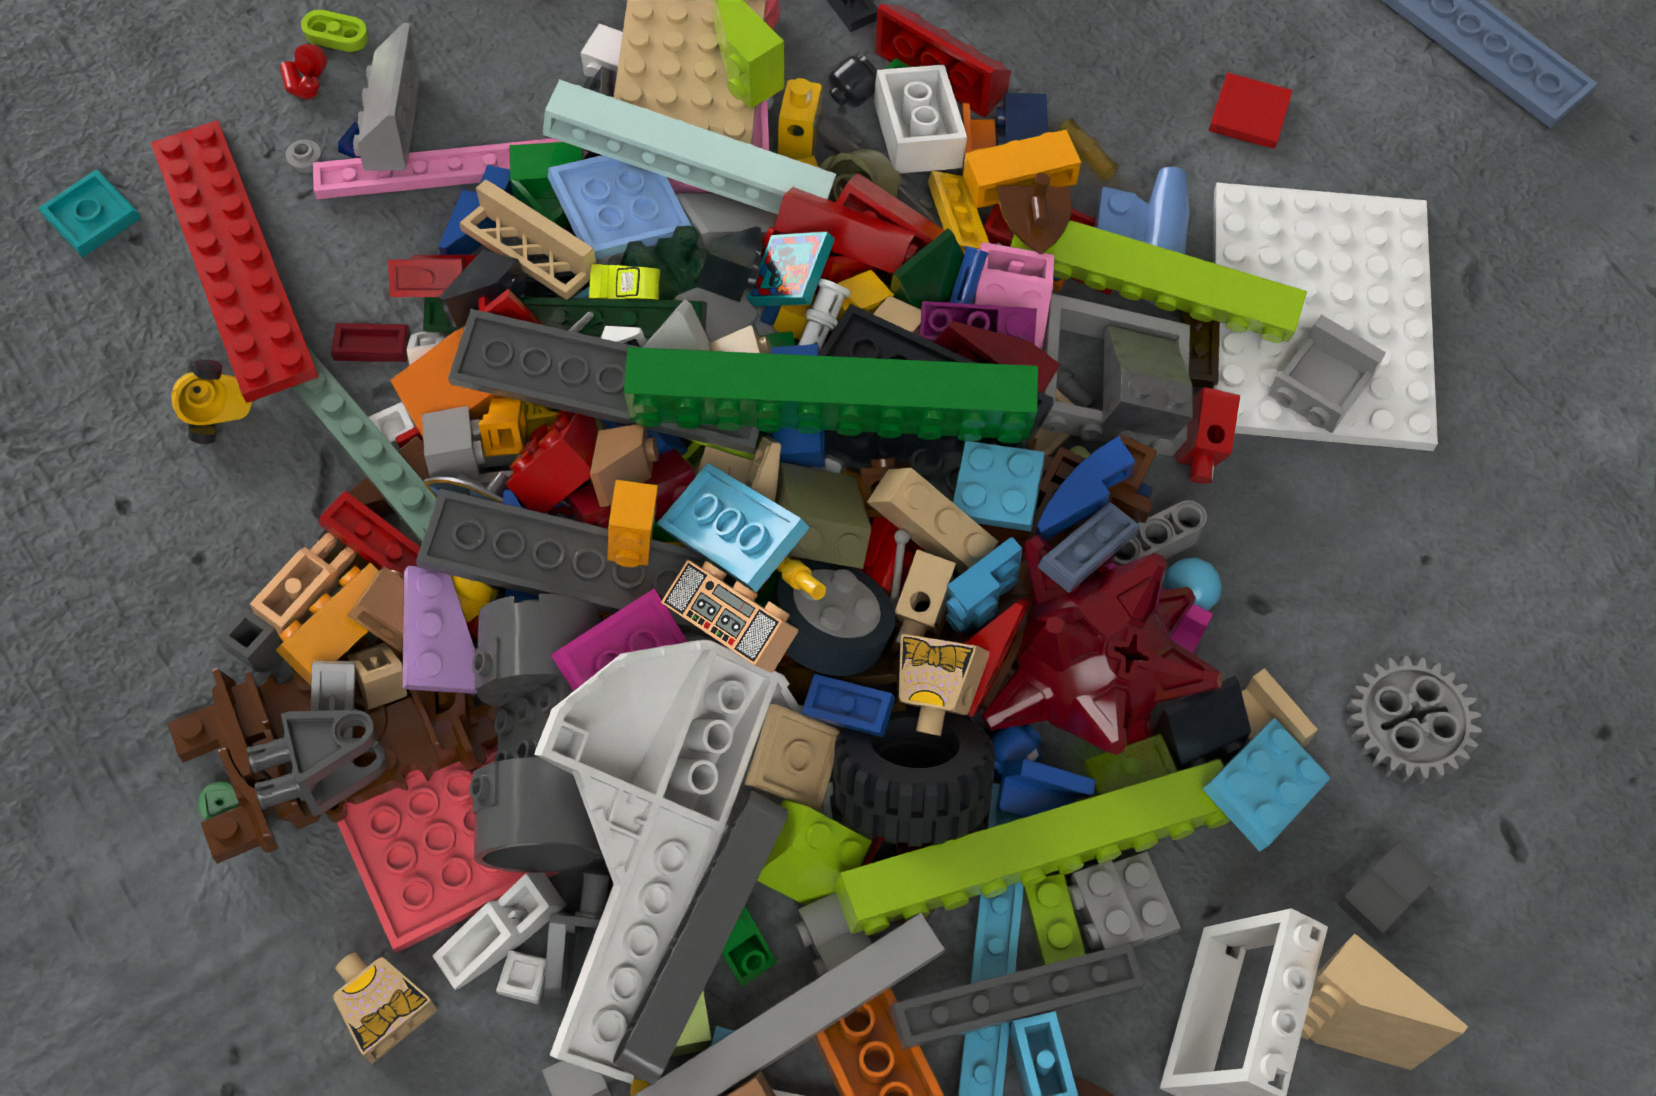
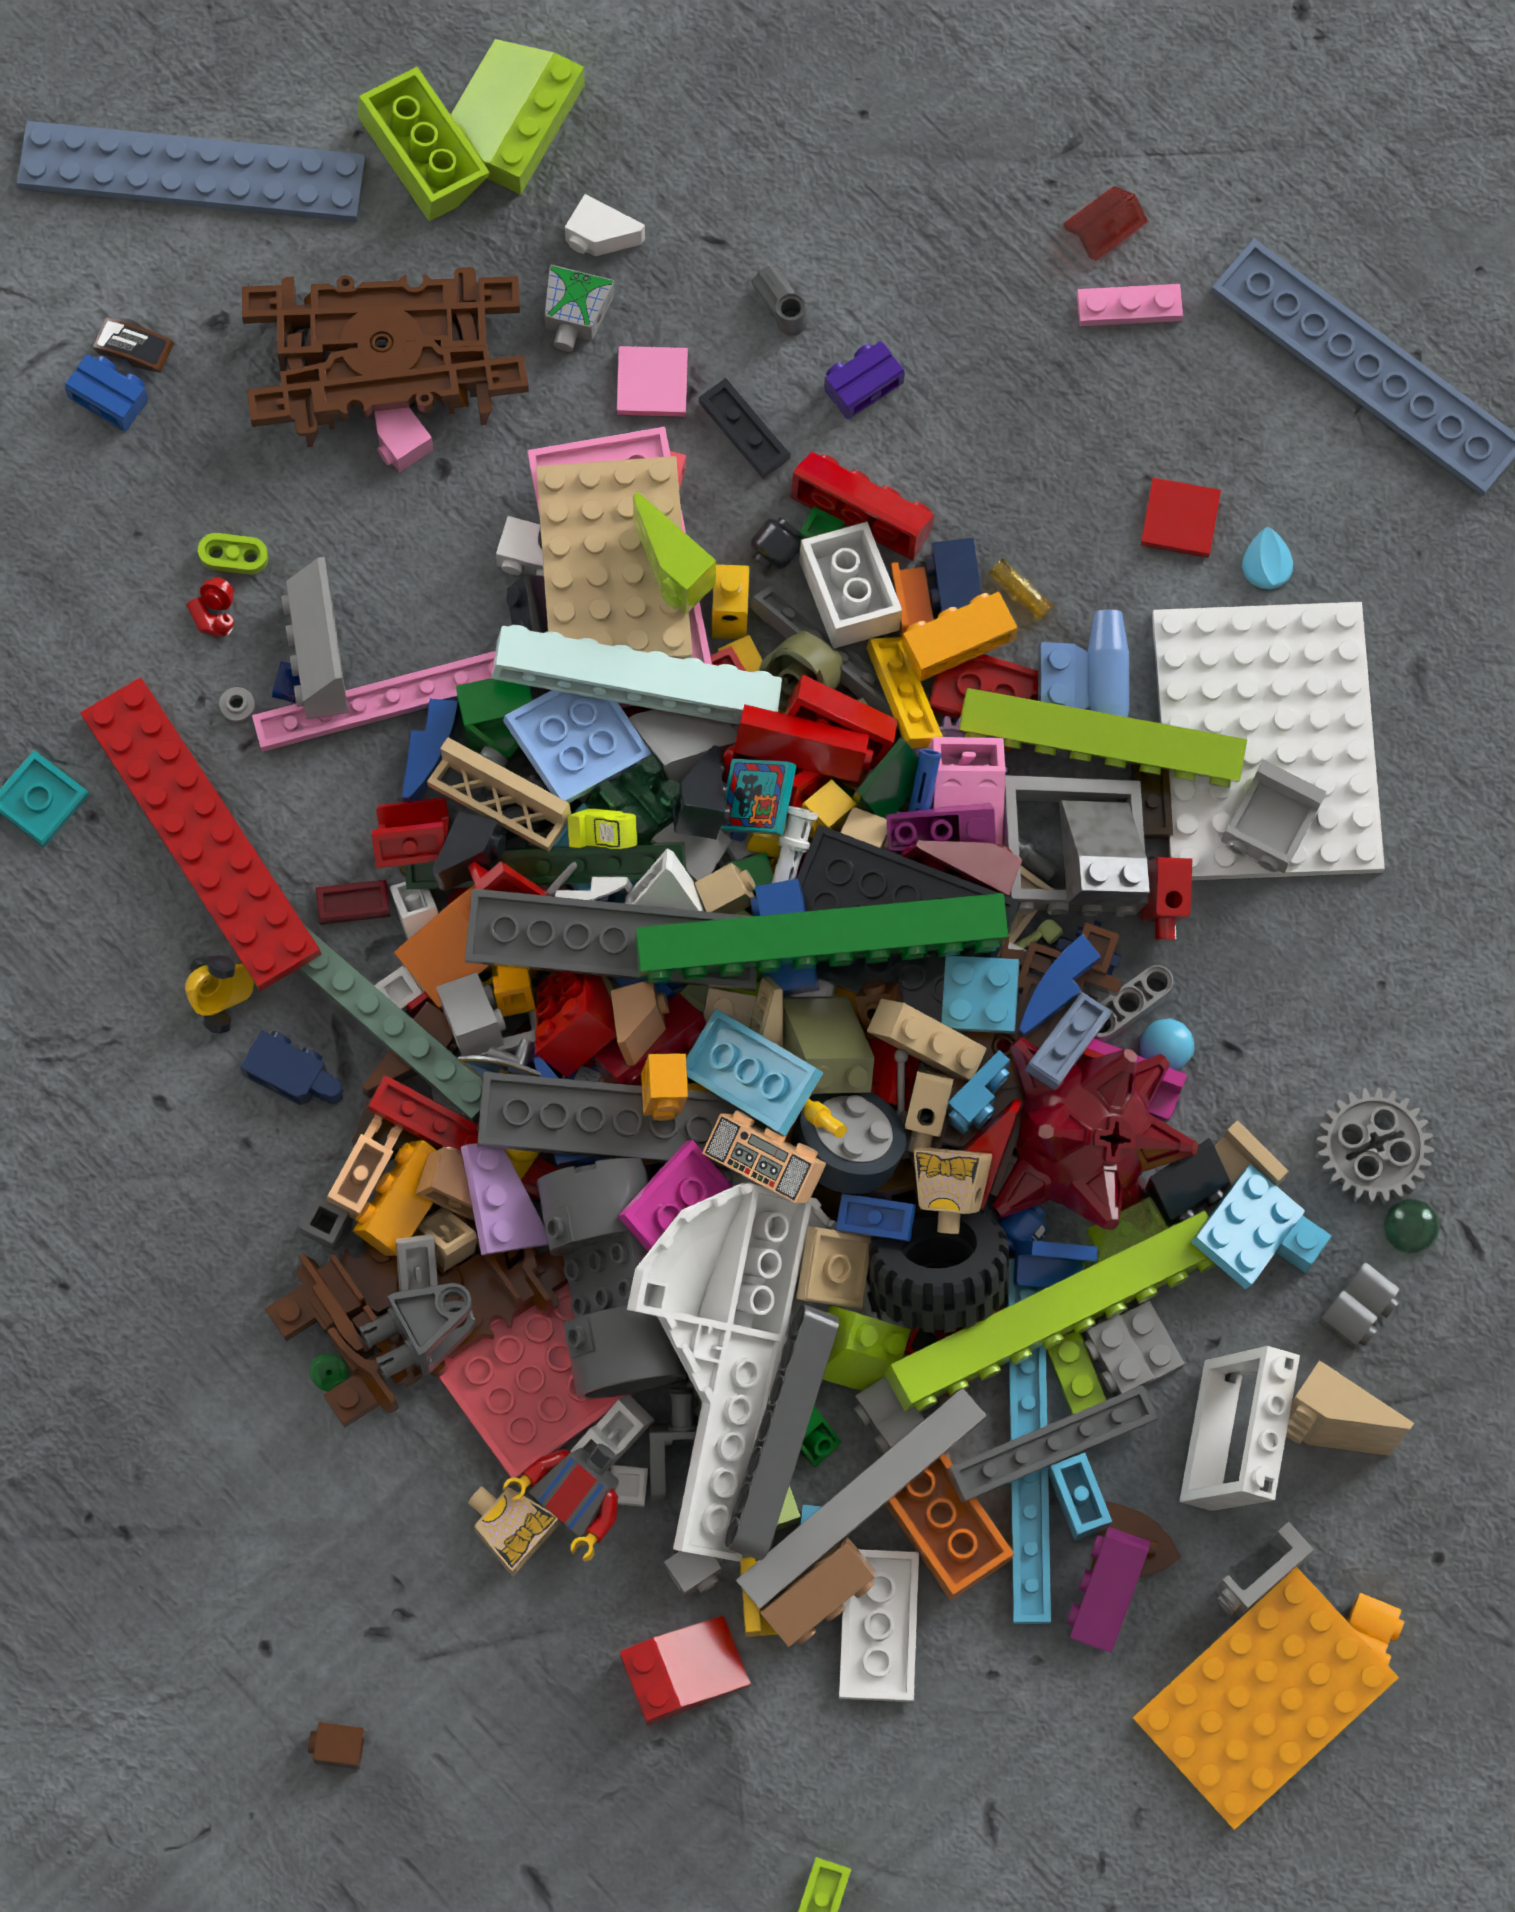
camera: 10 degrees left, 10 degrees up
reddish brown shield [997,173,1071,255] -> none
none -> dark blue hinge [240,1030,344,1105]
none -> torso [503,1444,619,1562]
none -> medium azure piece [1242,526,1293,590]
none -> medium azure brick [1277,1215,1332,1274]
none -> clear green hair [1383,1199,1441,1254]

